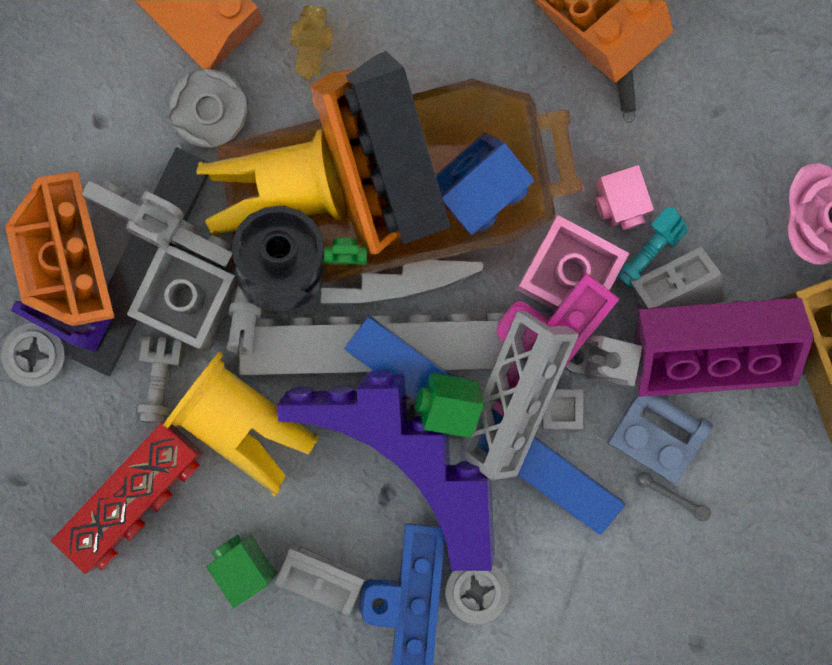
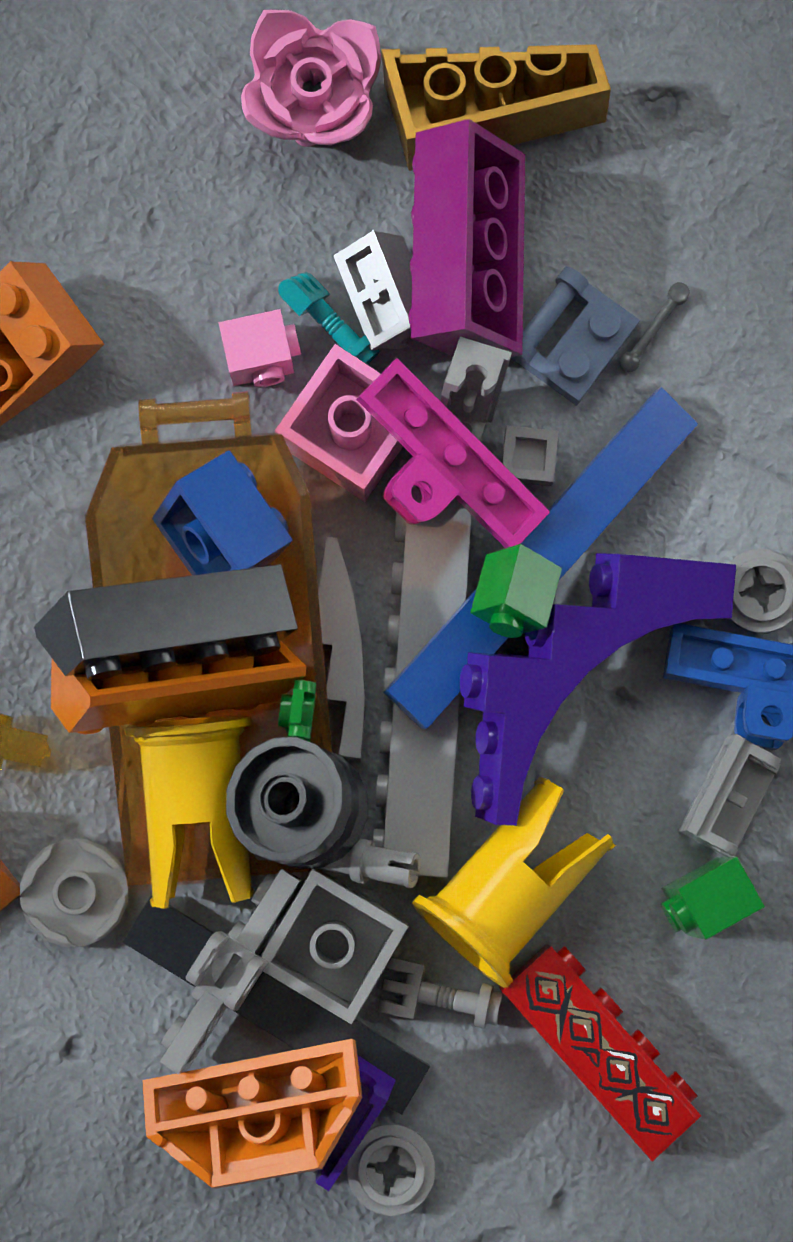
camera: 85 degrees left, 5 degrees down
light grey fence [458,311,579,480] -> none
dark grey piece [618,69,636,123] -> none

